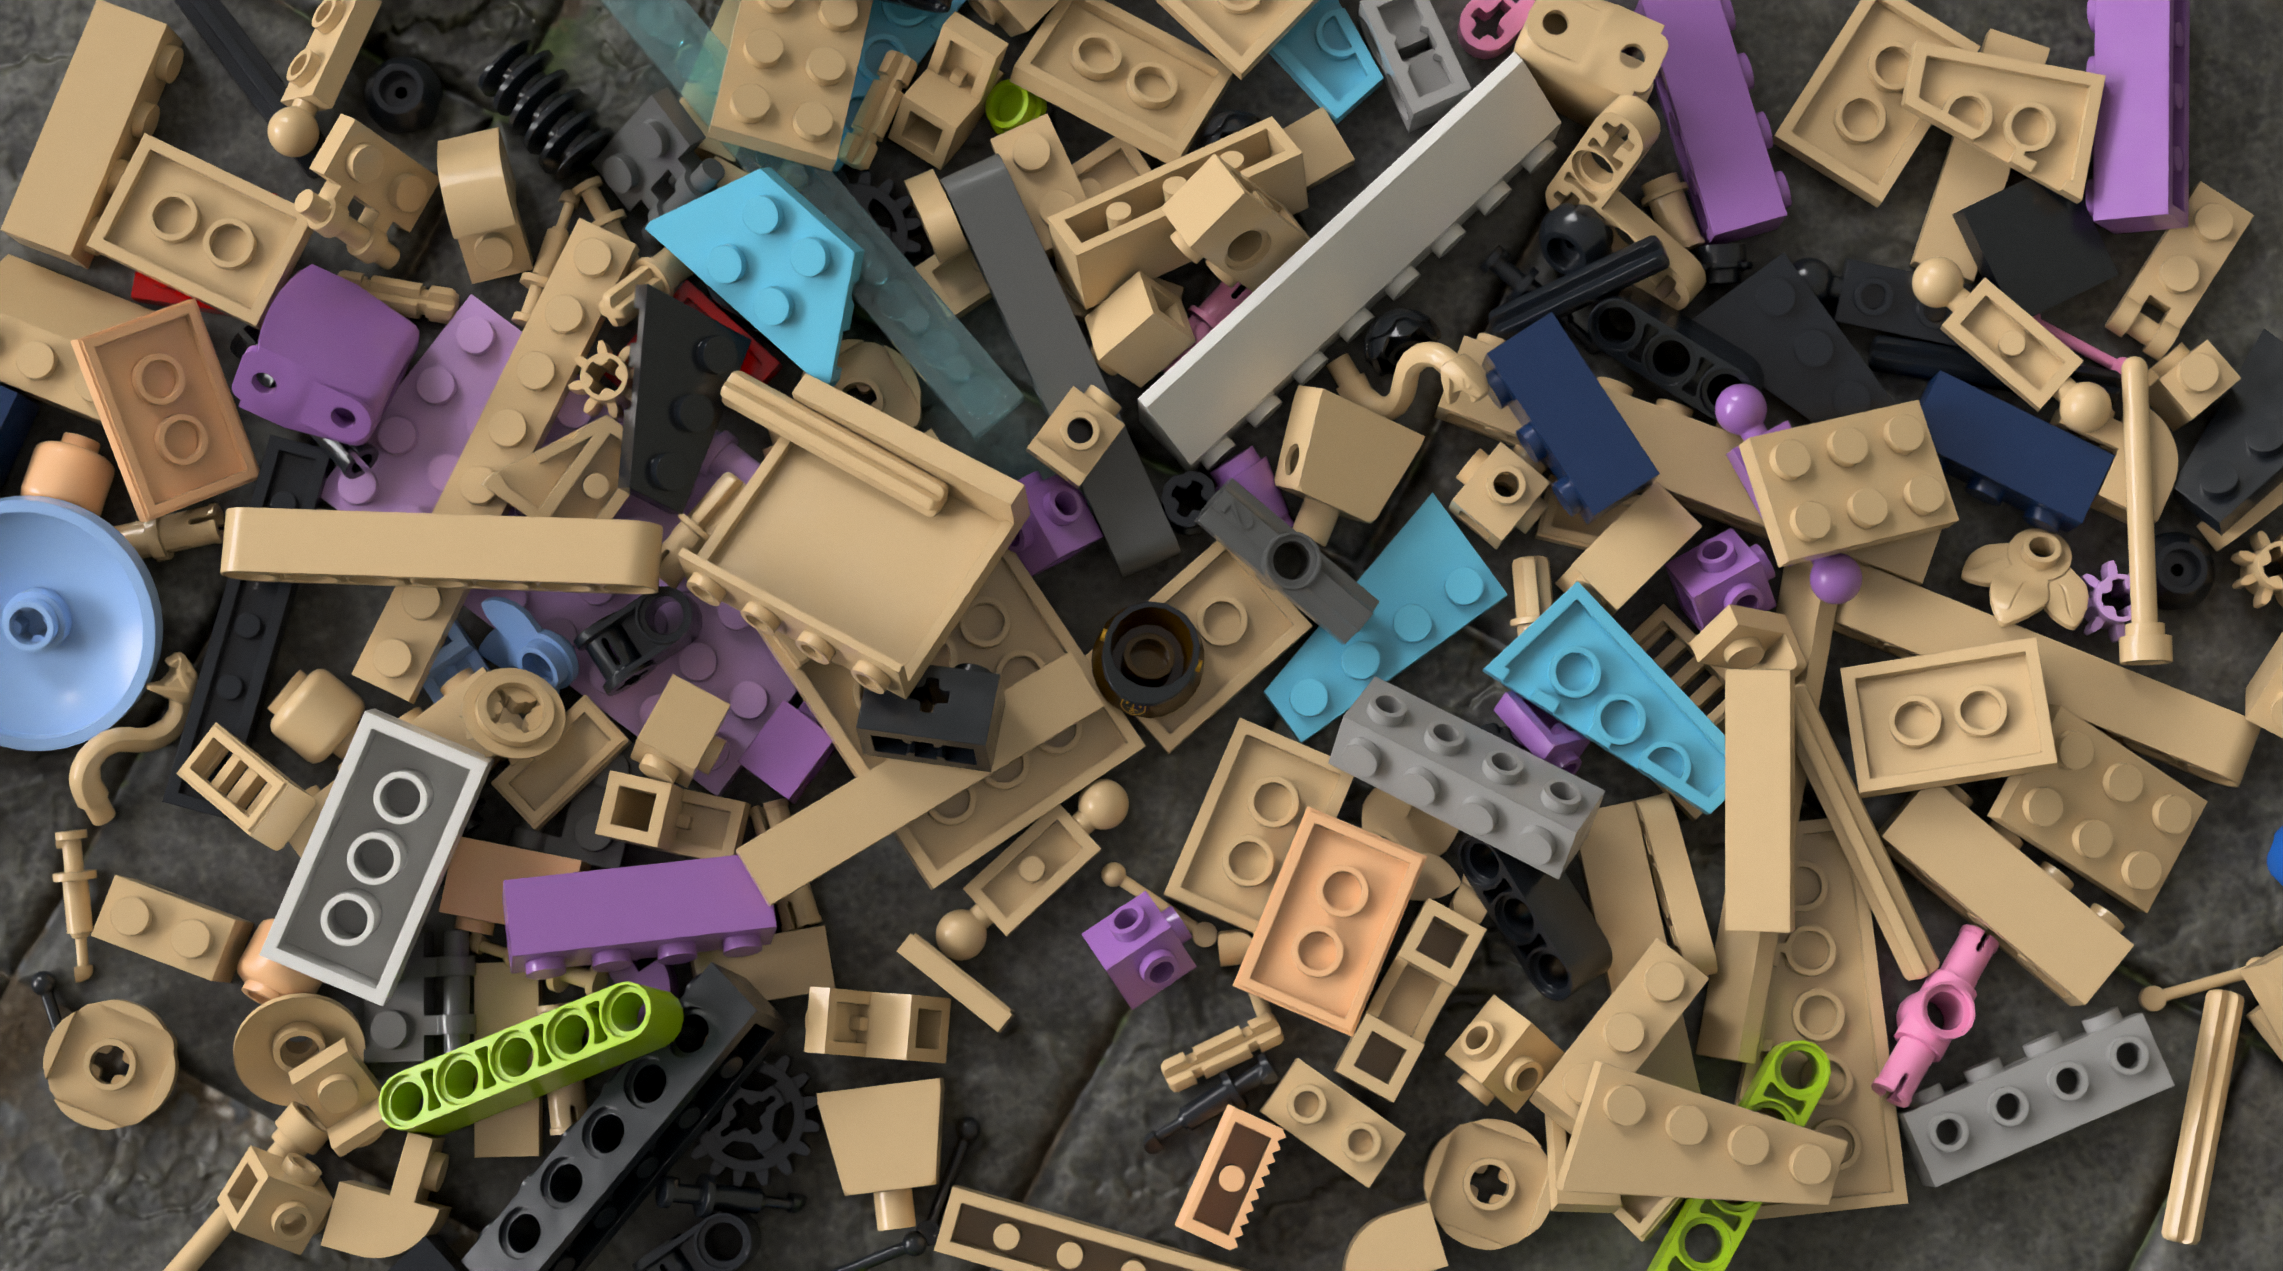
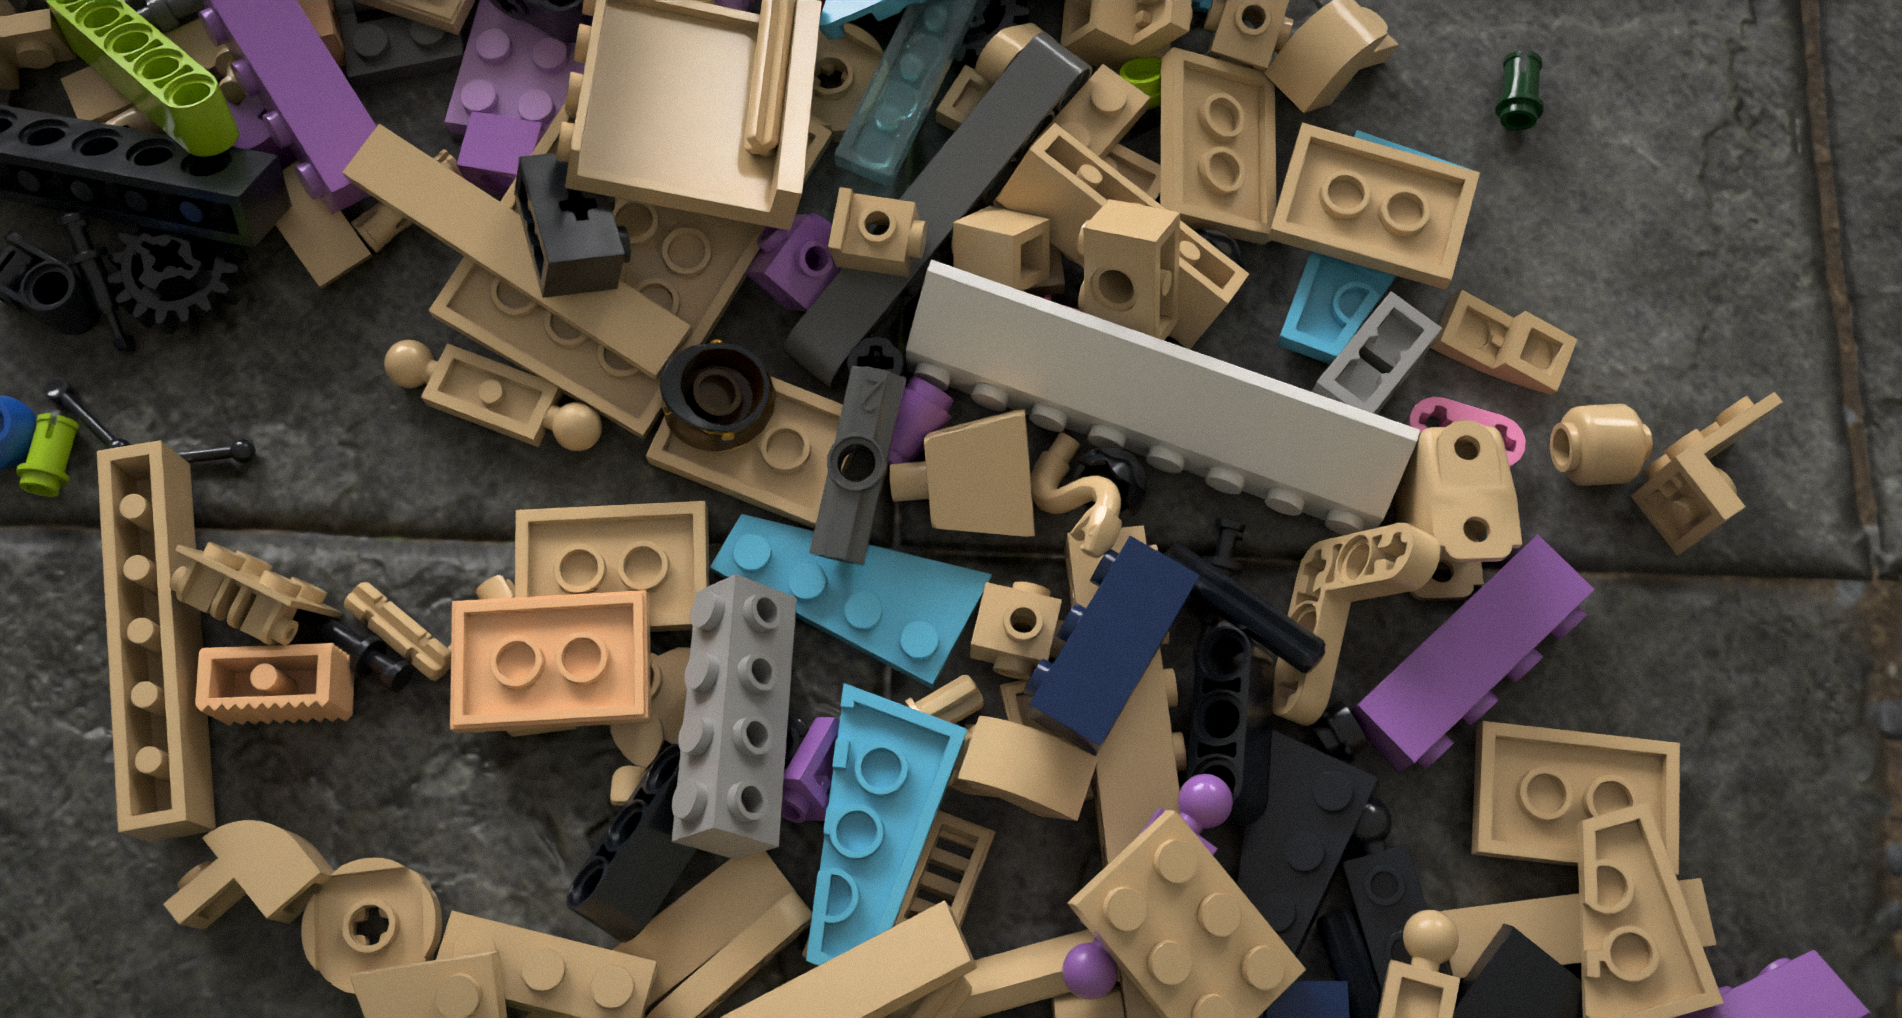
camera: 60 degrees right, 10 degrees down
tan brick [595,770,751,859] -> none
tan brick [630,674,731,788] -> none
tan brick [804,987,951,1063] -> none
tan torso [816,1078,945,1231] -> none
tan tile [897,933,1015,1033] -> none
medium lavender brick [1082,891,1197,1010] -> none
tan hinge [1101,862,1217,947] -> none
tan brick [1259,1058,1406,1188] -> none
tan tile [1283,107,1355,191] -> none
tan arch [1333,898,1487,1103] -> none
tan brick [1444,995,1565,1113] -> none
black plate [1539,203,1614,275] -> none
tan pin [1640,172,1705,251] -> none
medium lavender brick [1665,528,1776,632] -> none
tan bracket [1689,604,1806,677] -> none
none -> tan hinge [169,542,343,646]

